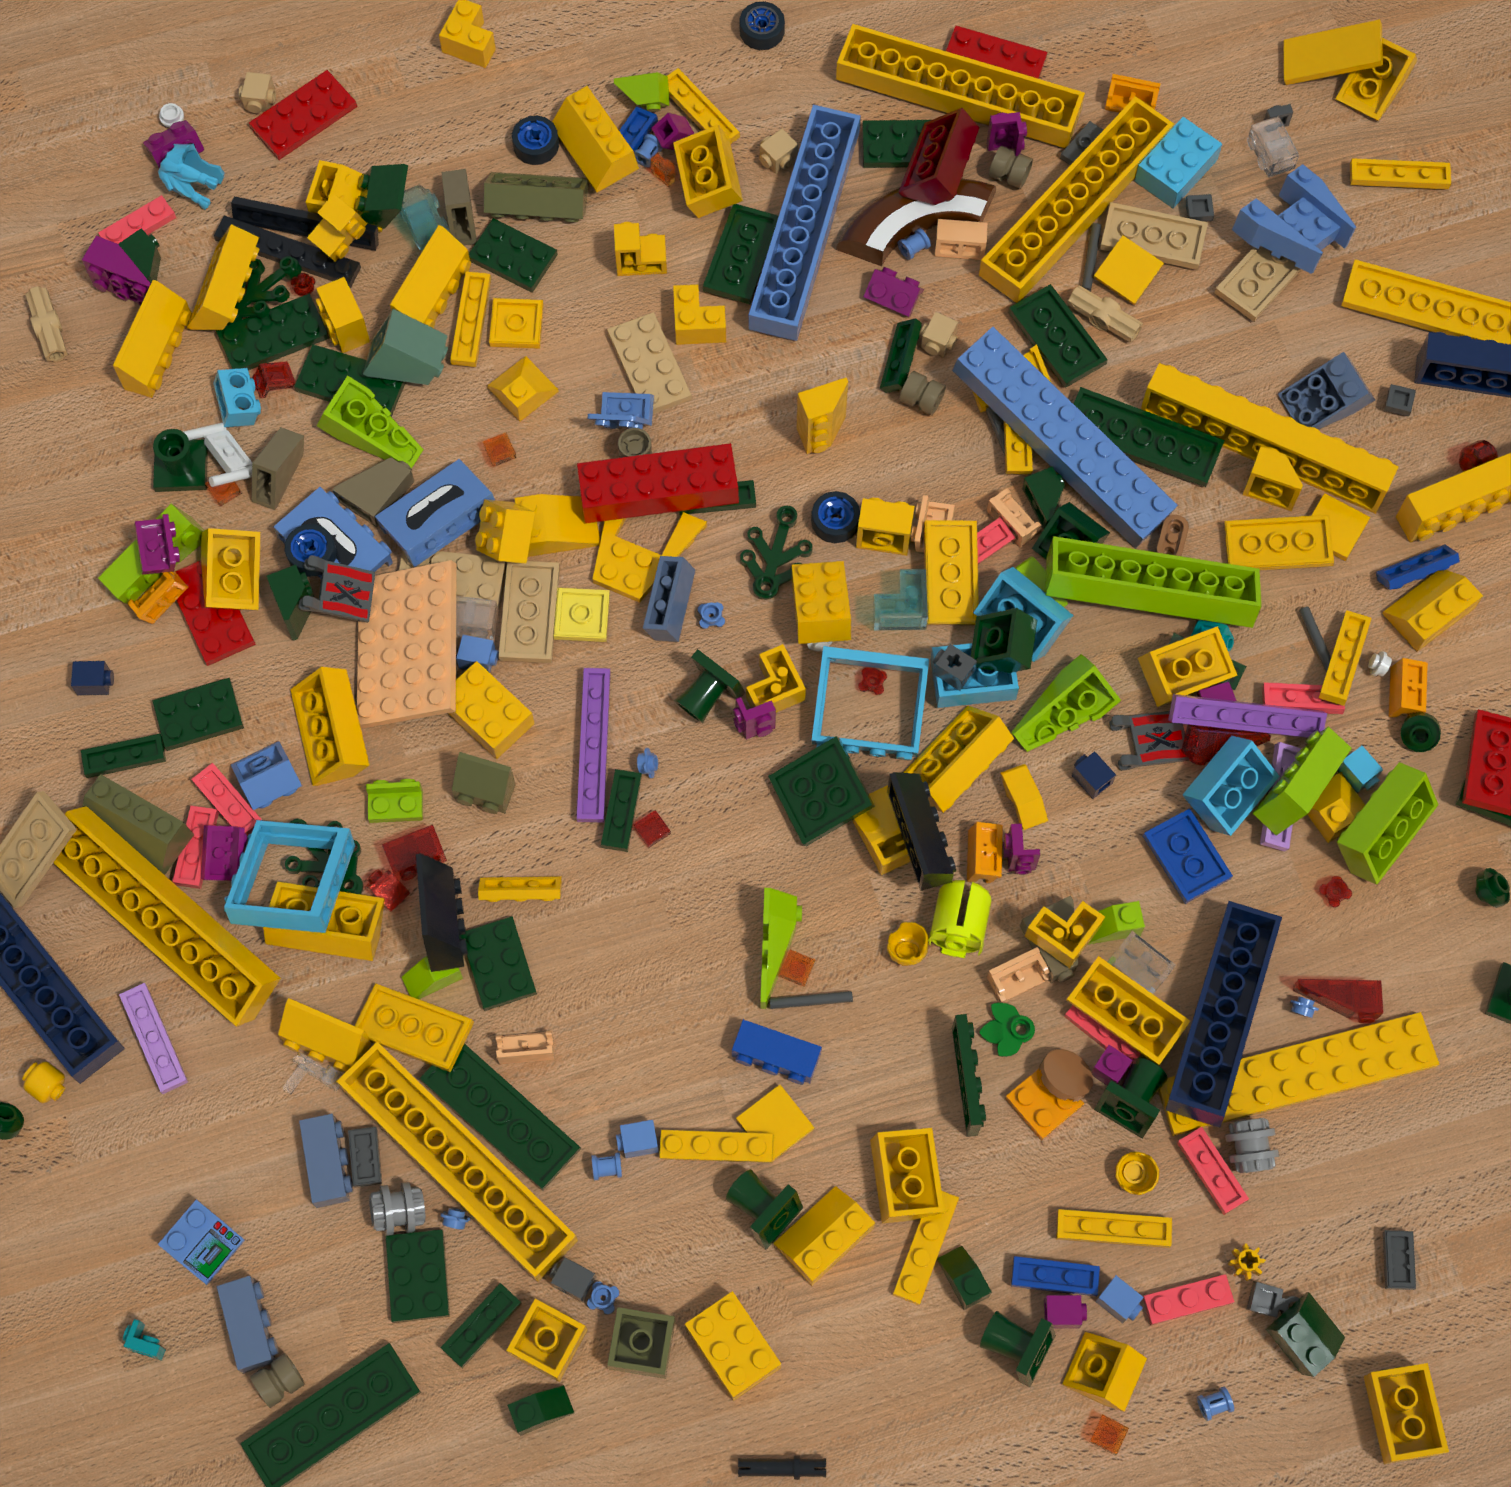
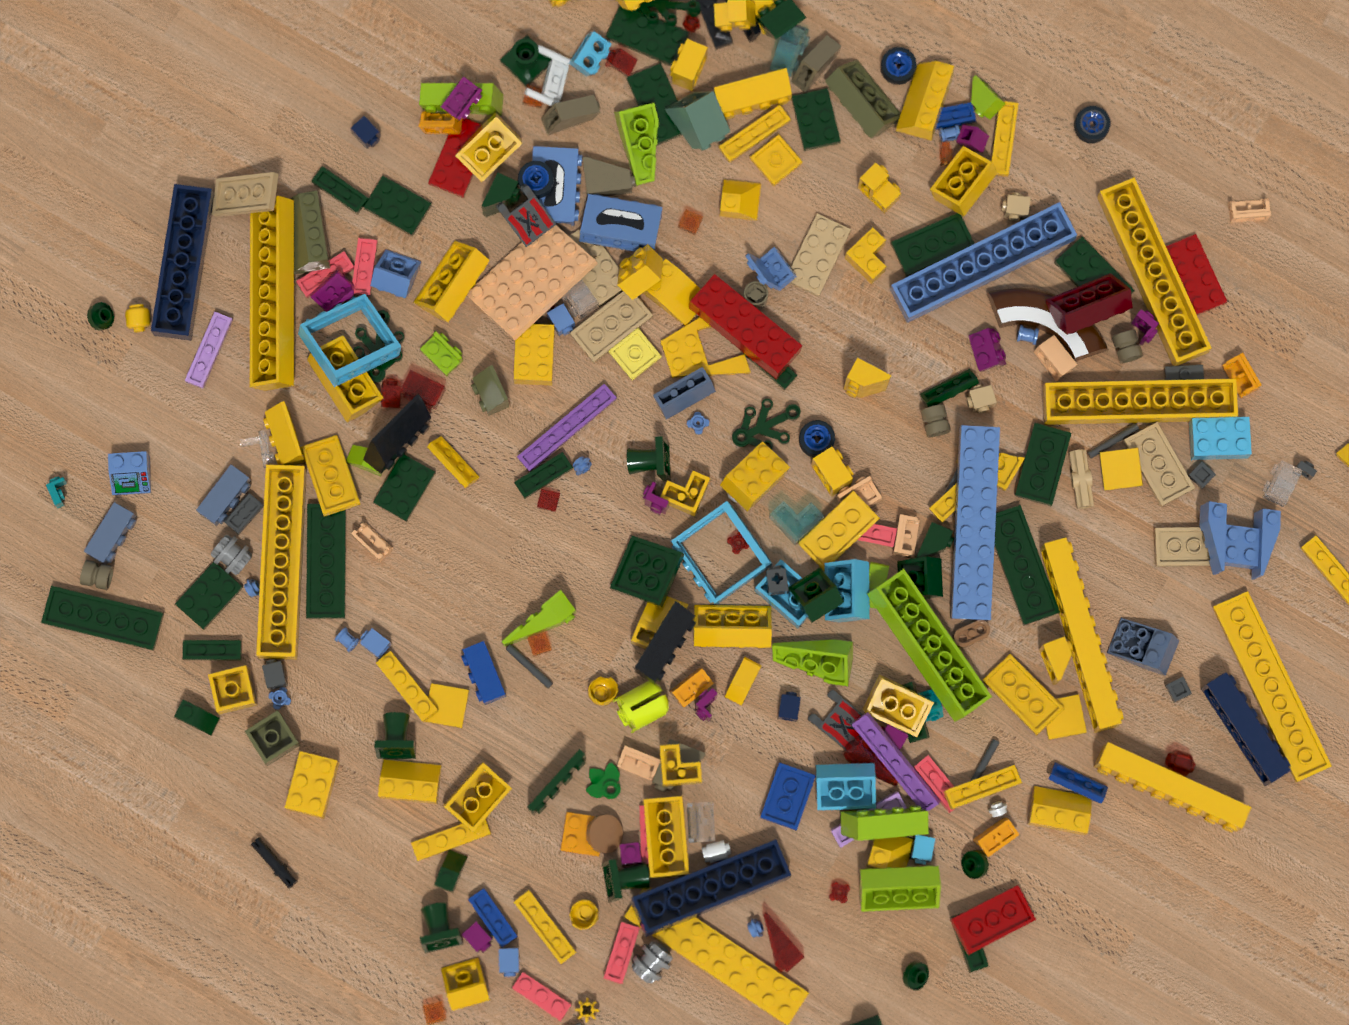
camera: 45 degrees right, 10 degrees up
lime slope [1088,901,1145,945] -> none
none -> white brick [702,840,731,863]

